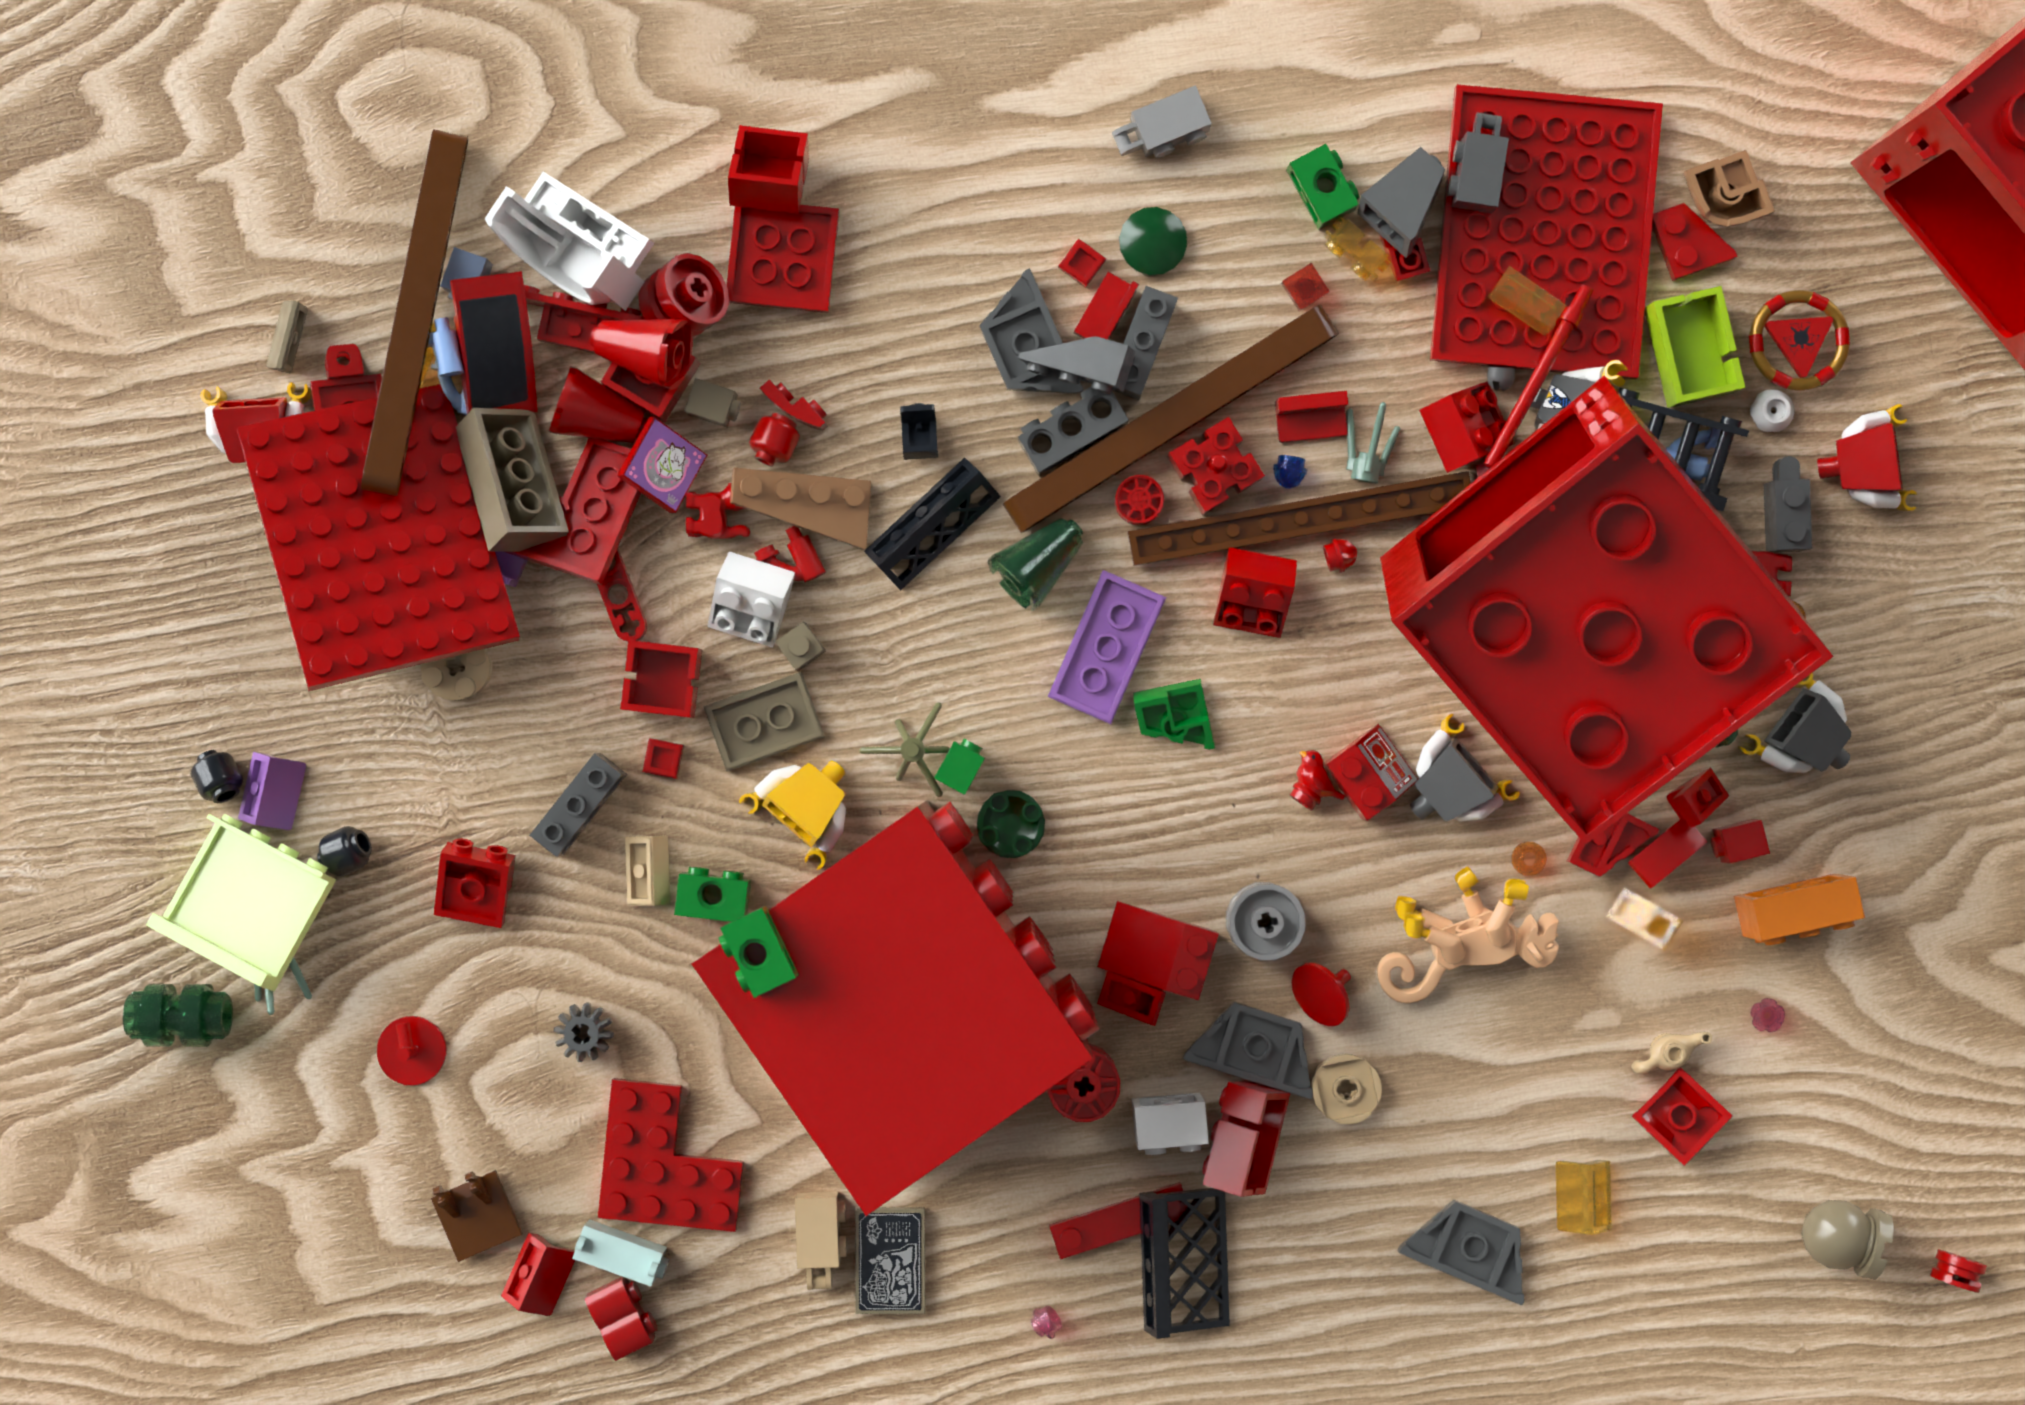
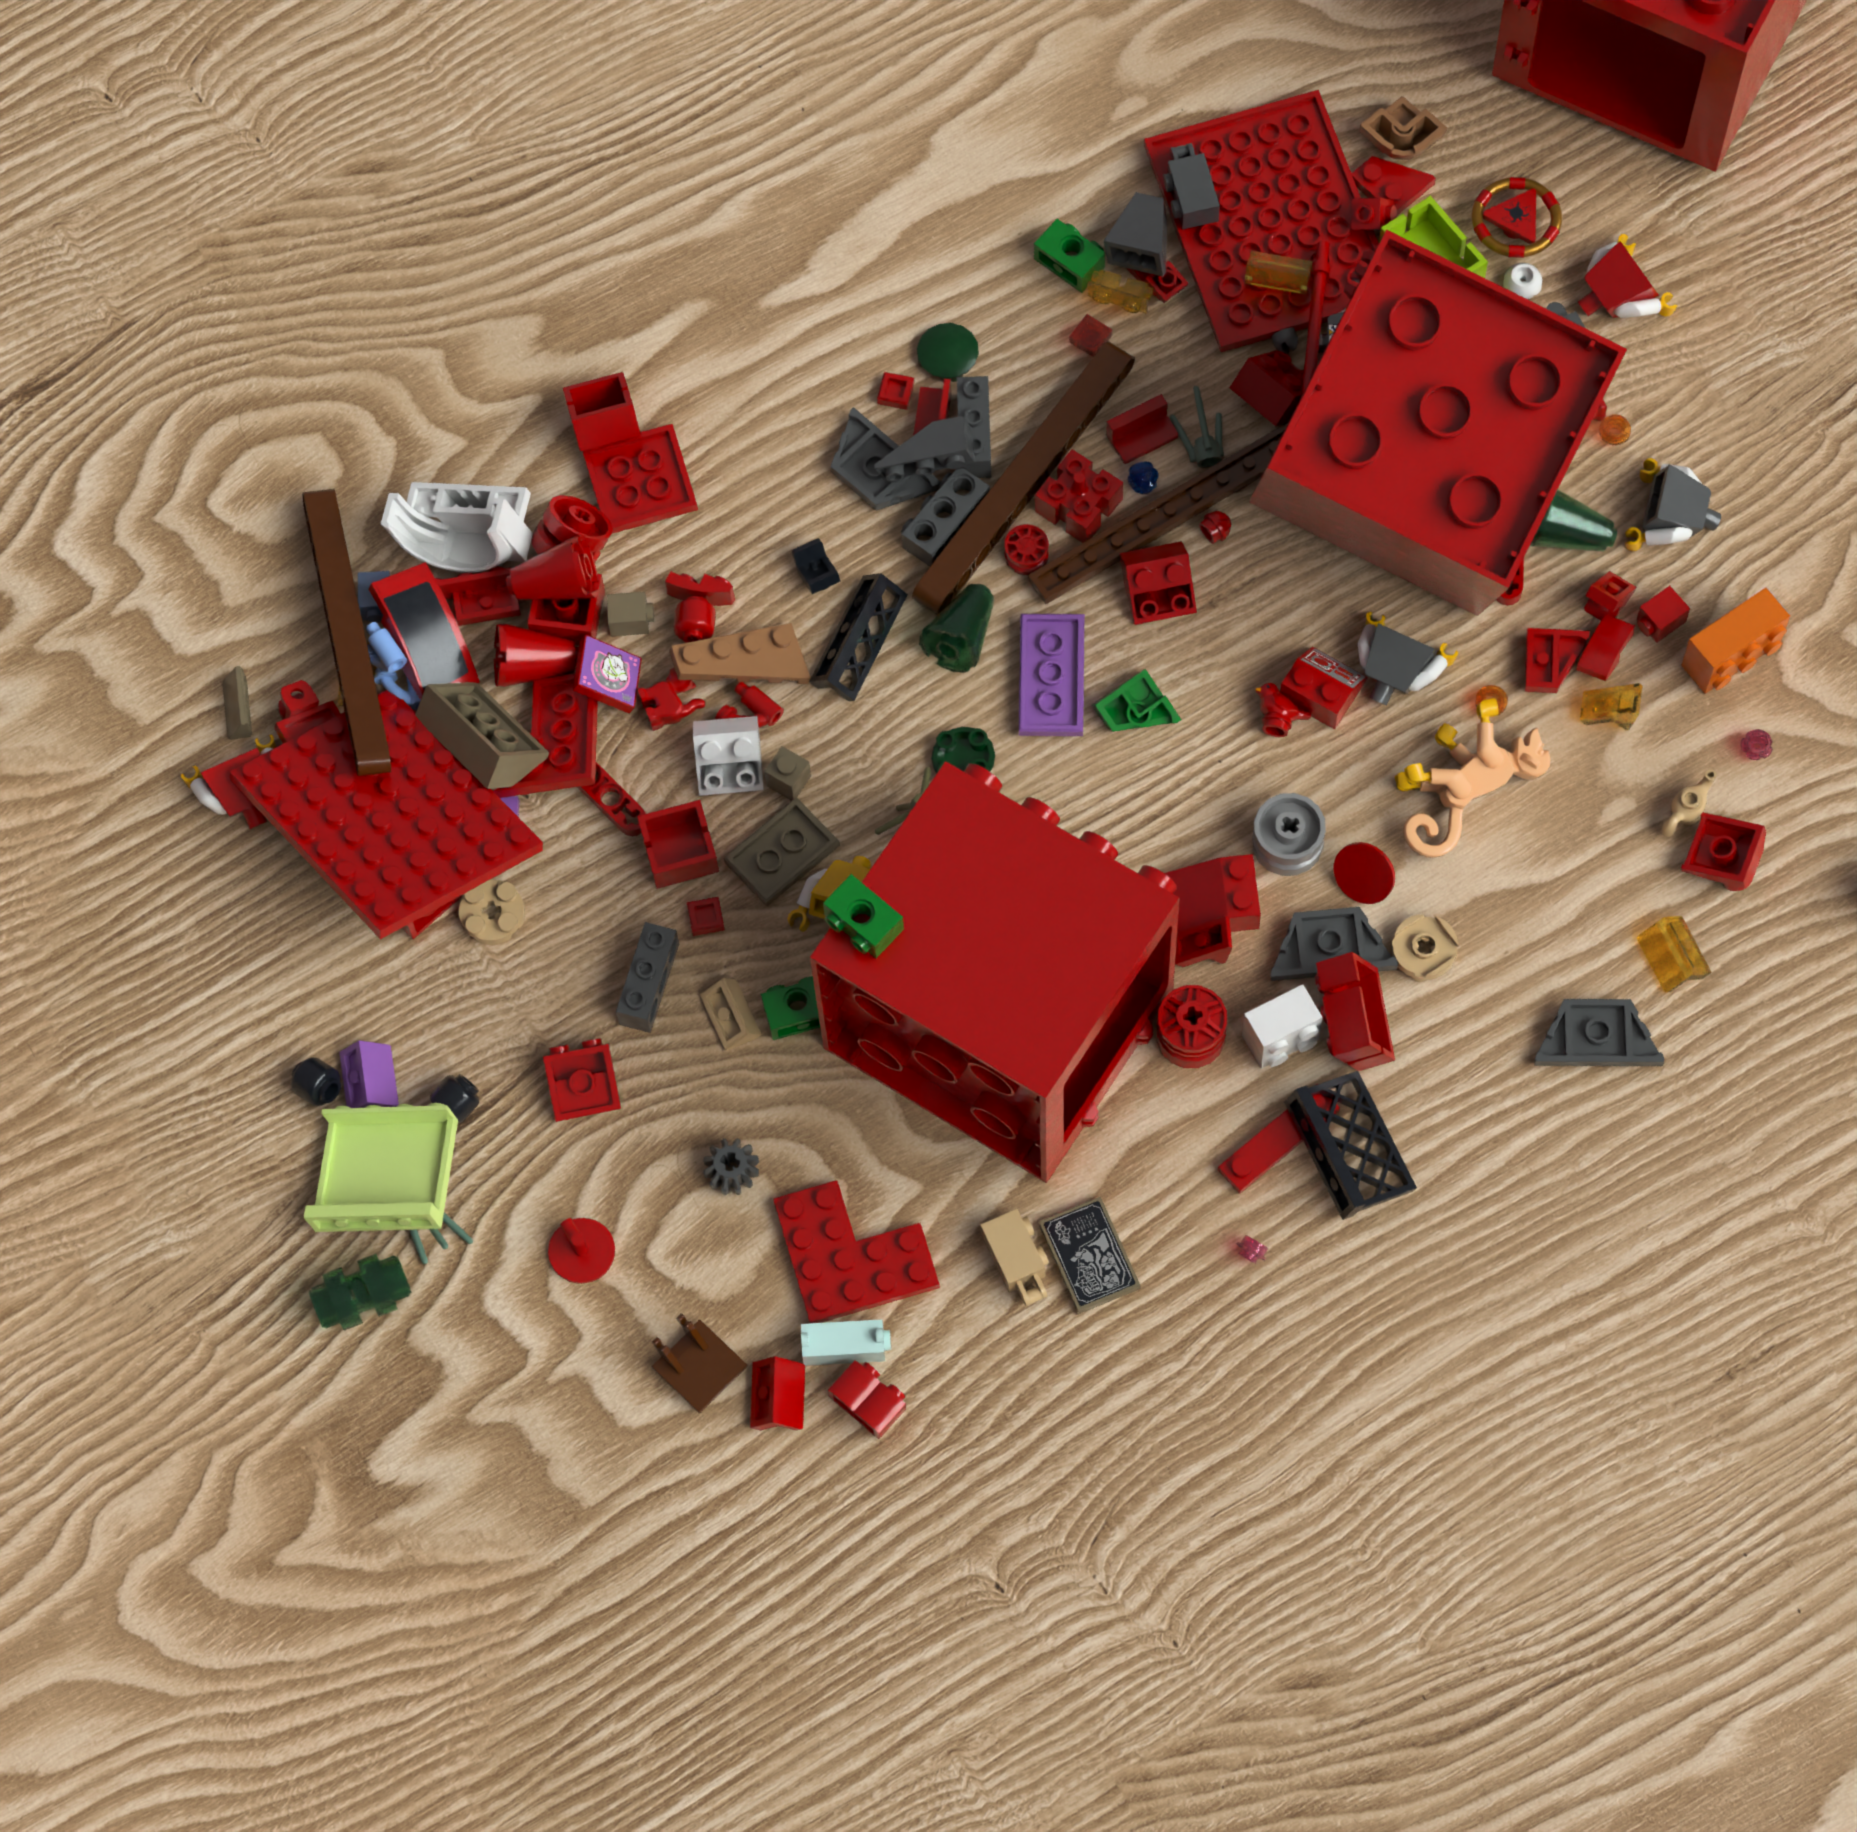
camera: 20 degrees left, 20 degrees down
light grey brick [1112,85,1212,158] -> none
none -> dark green dish [931,727,995,774]
none -> red bracket [1351,198,1397,231]

